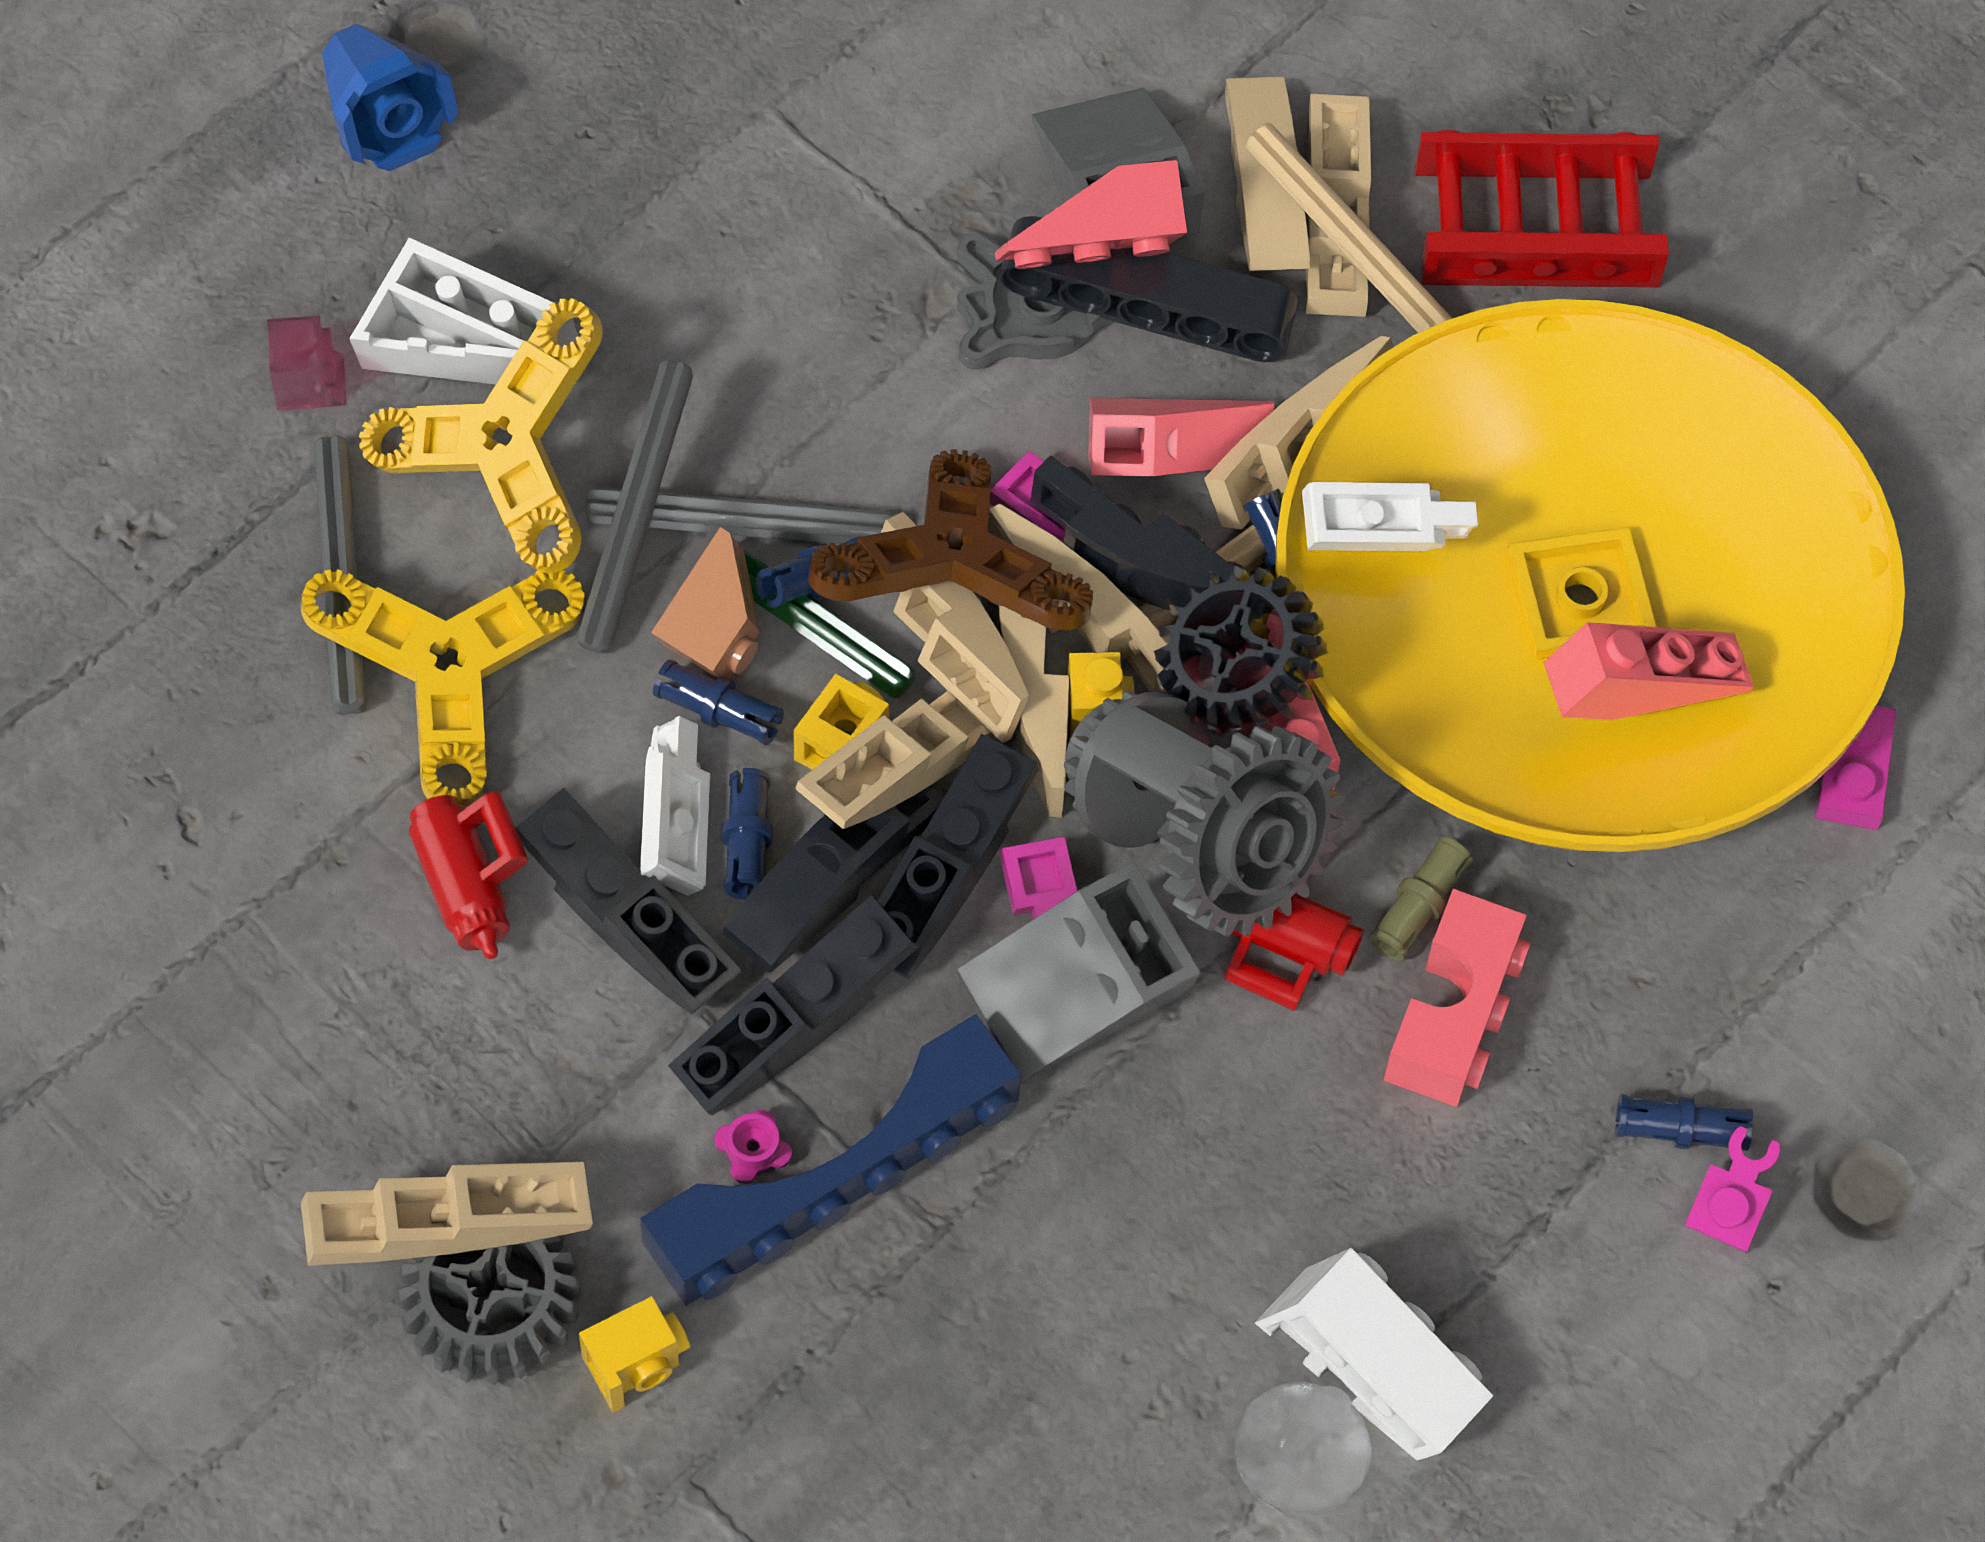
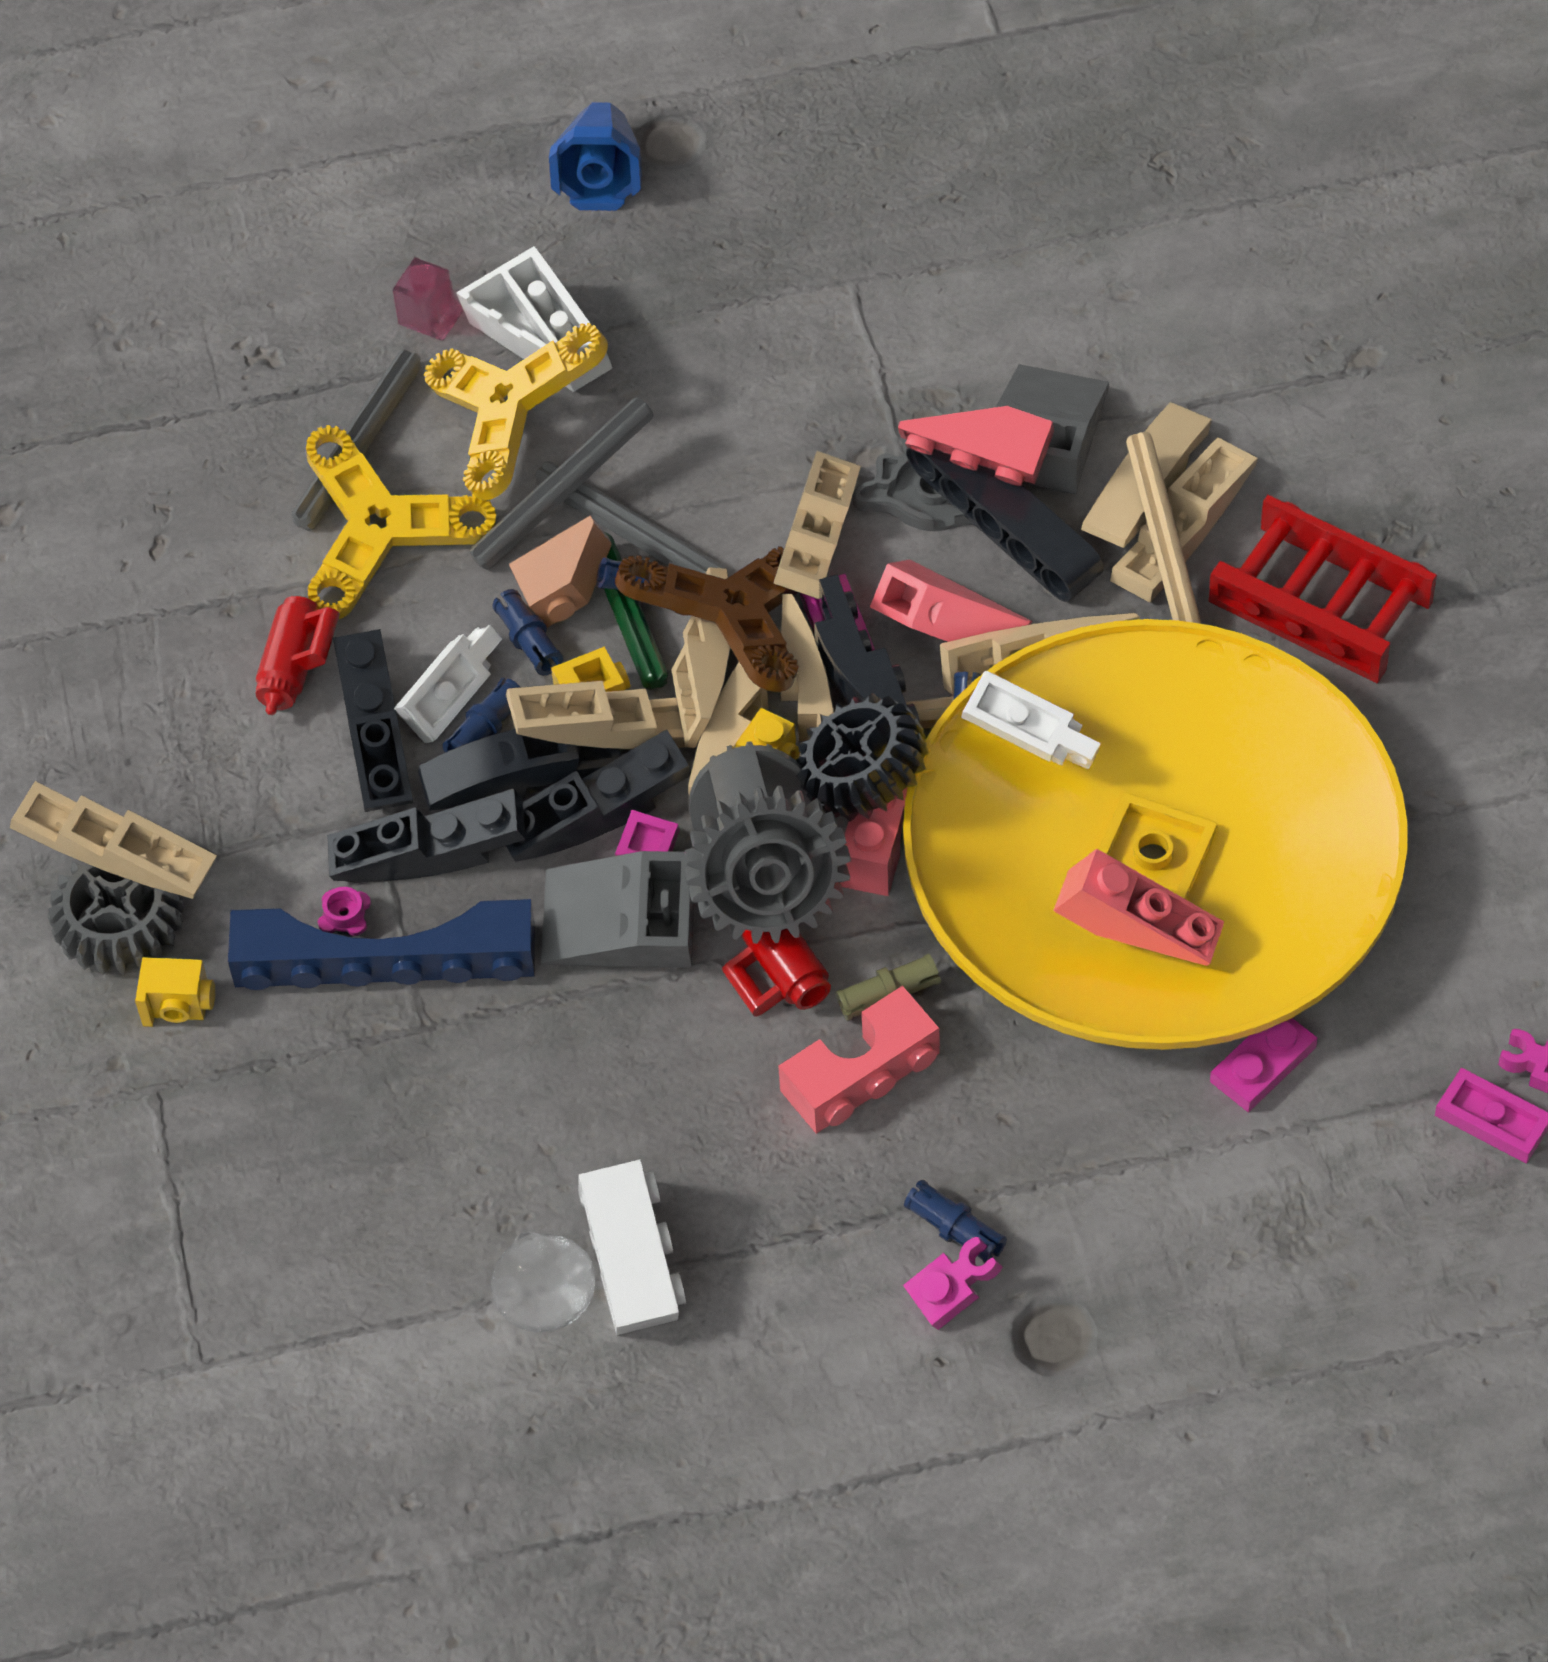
camera: 40 degrees right, 5 degrees down
none -> tan slope [773,451,861,599]

